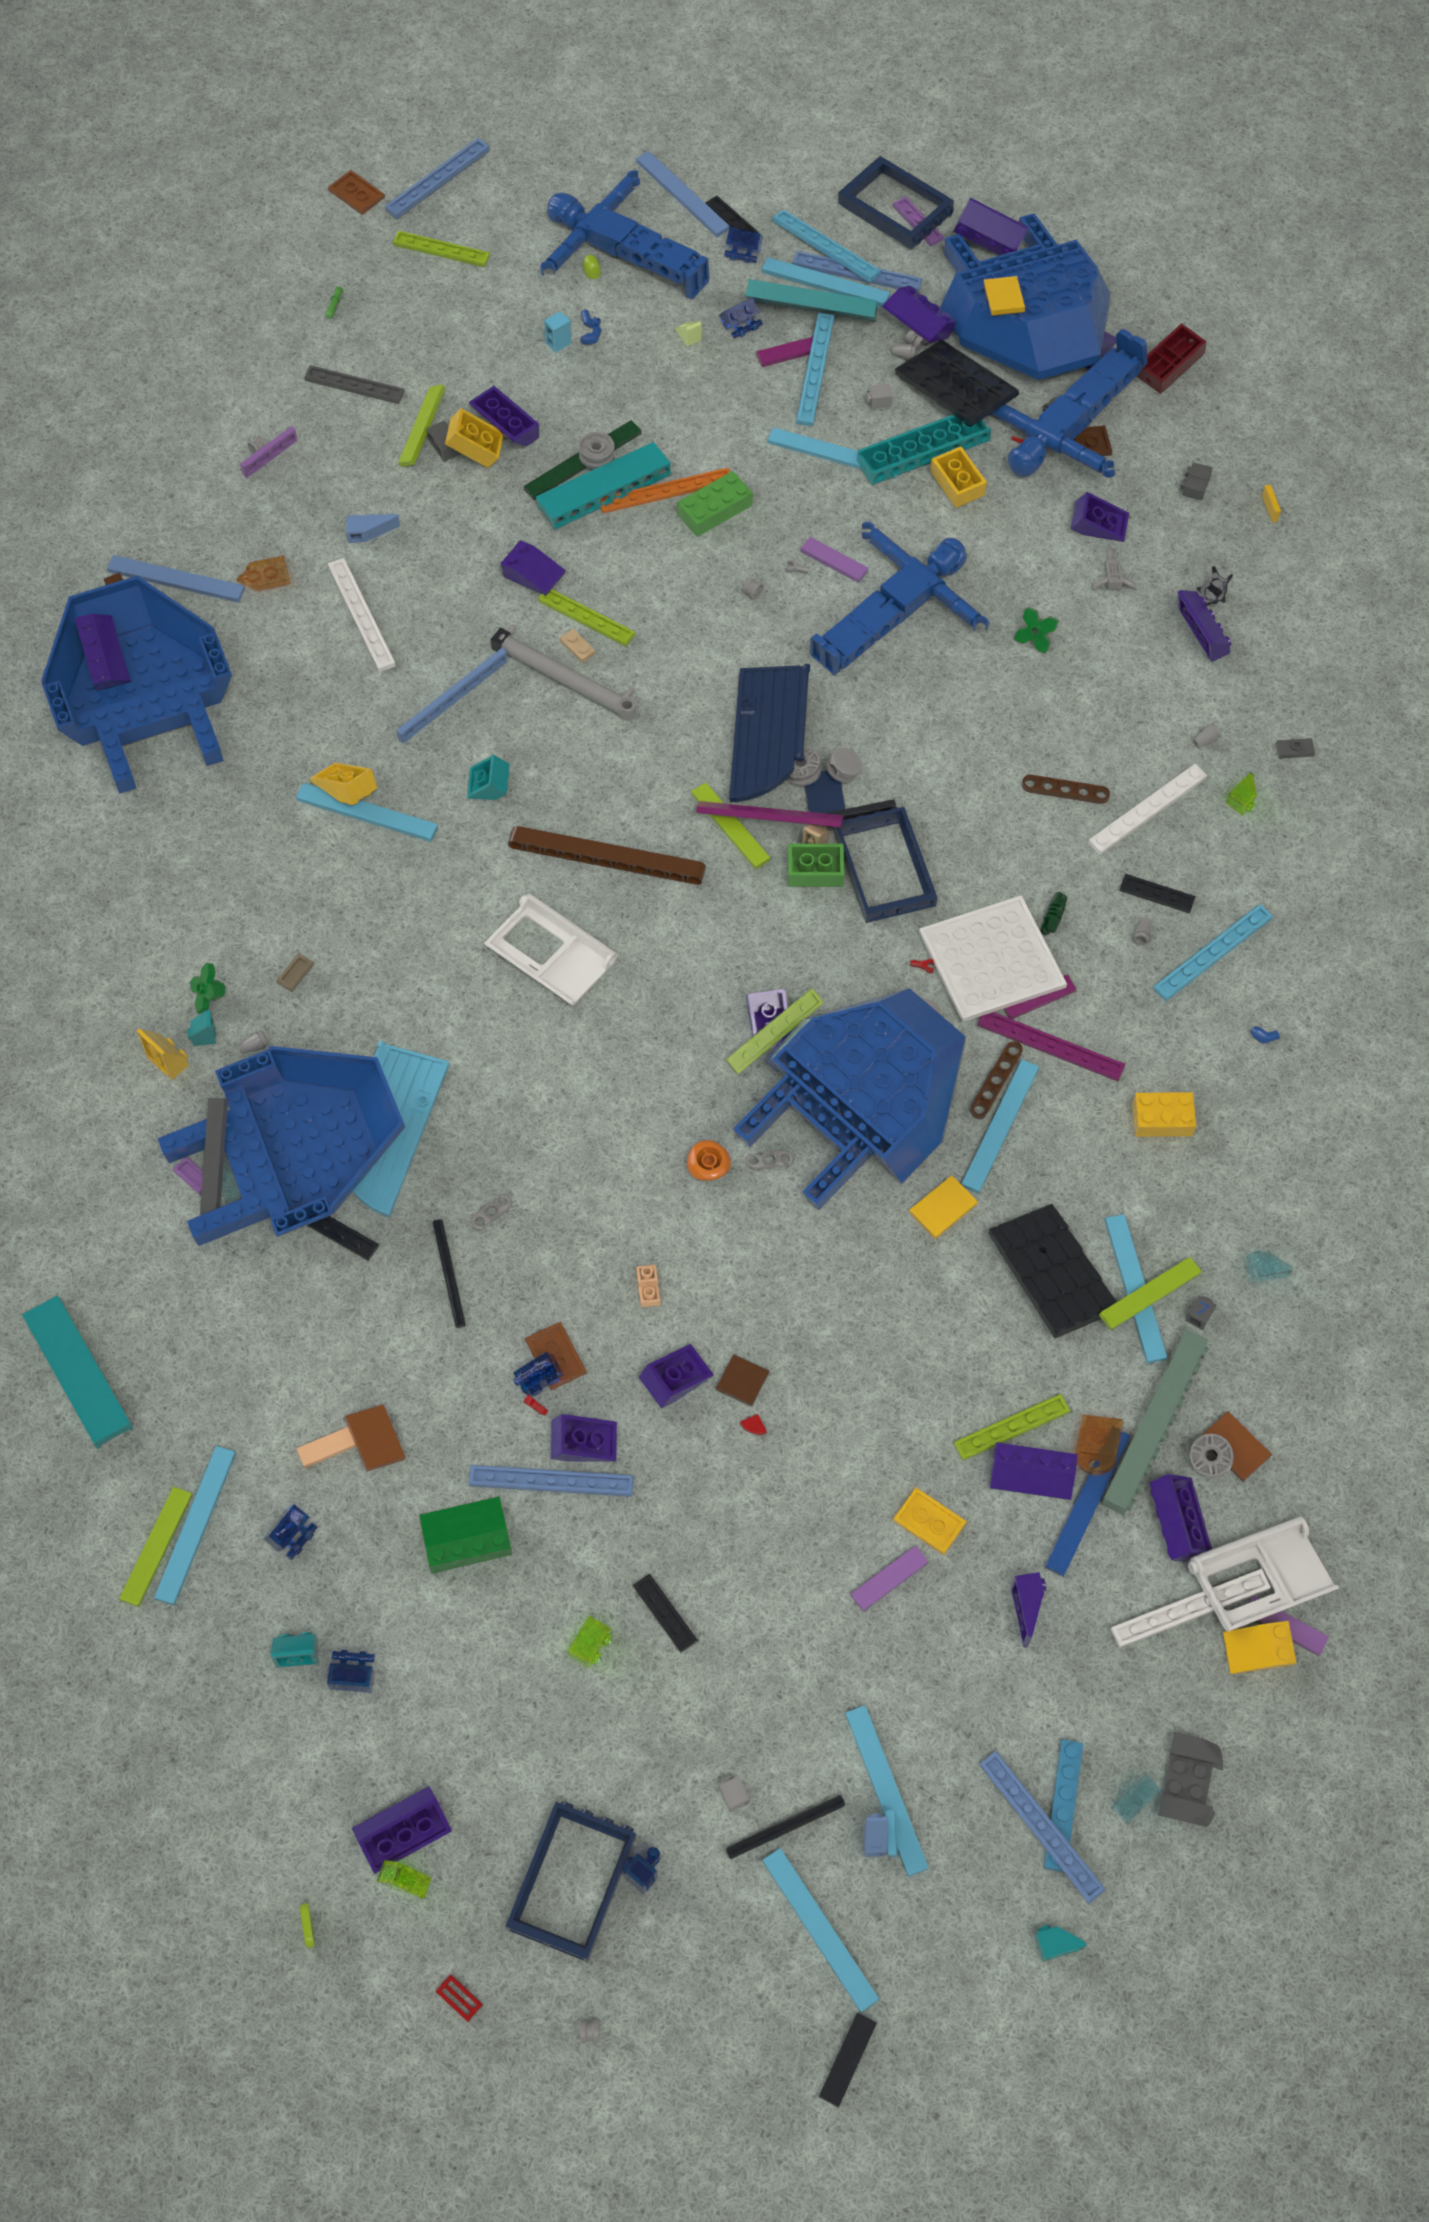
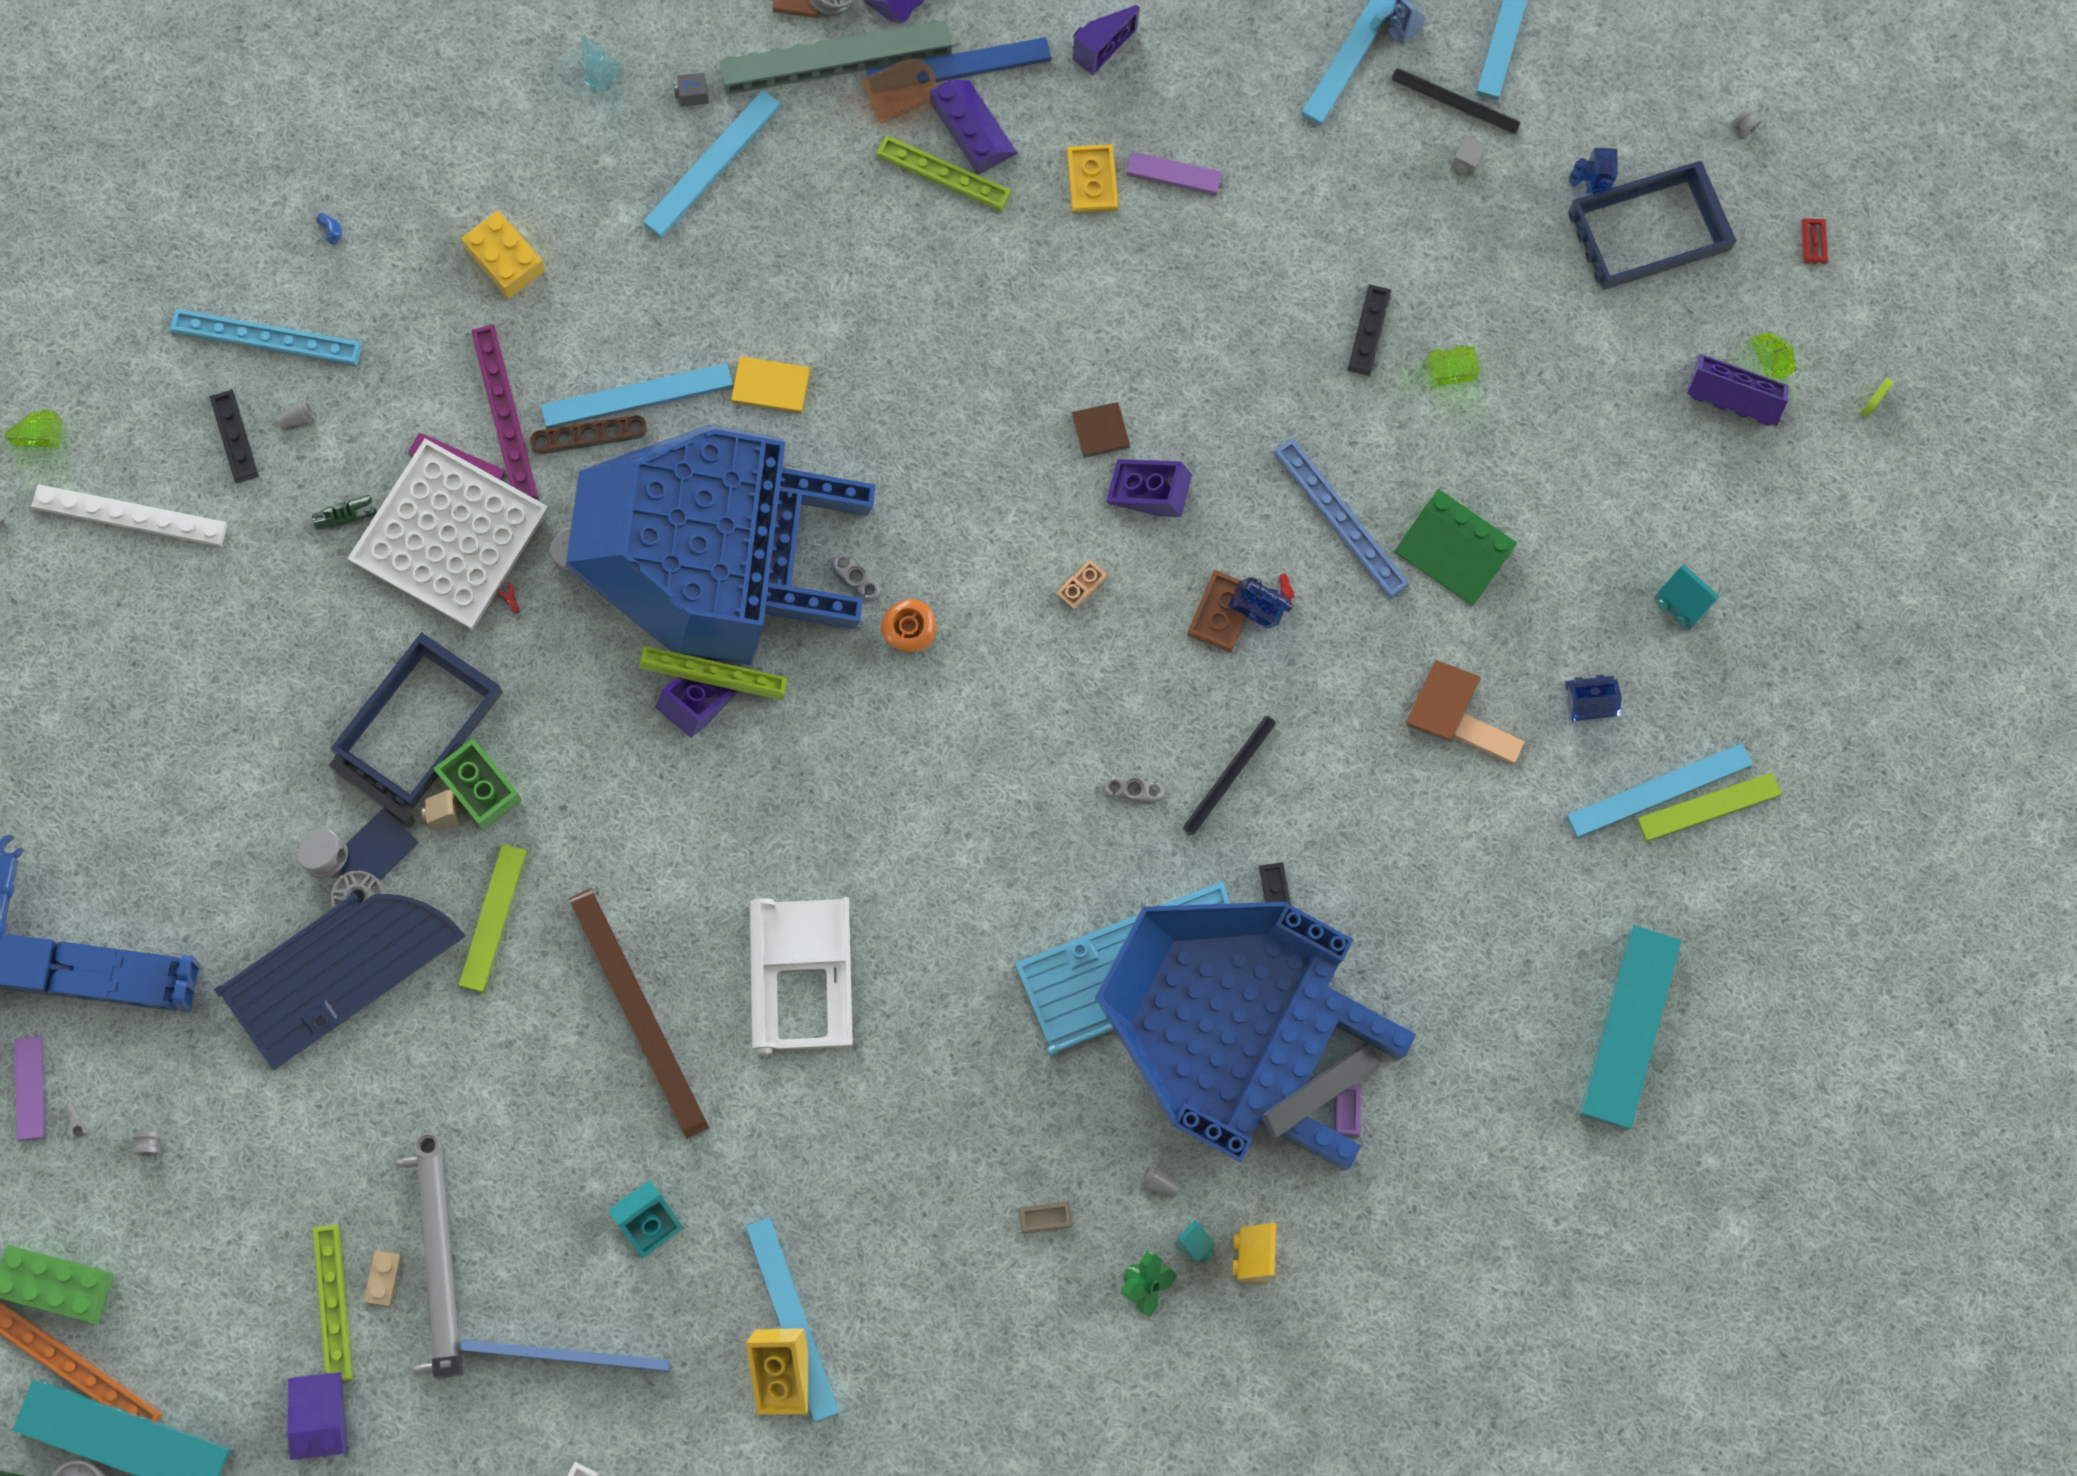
camera: 135 degrees left, 10 degrees up
clear blue brick [327,1649,375,1693] -> none
dark purple slope [551,1414,617,1462] -> none
magenta tile [696,801,844,827] -> none
red tile [740,1414,767,1435] -> none
black piece [989,1204,1116,1339] -> none
reddish brown beam [1022,774,1110,804] -> none
lime tile [1099,1257,1202,1331] -> none

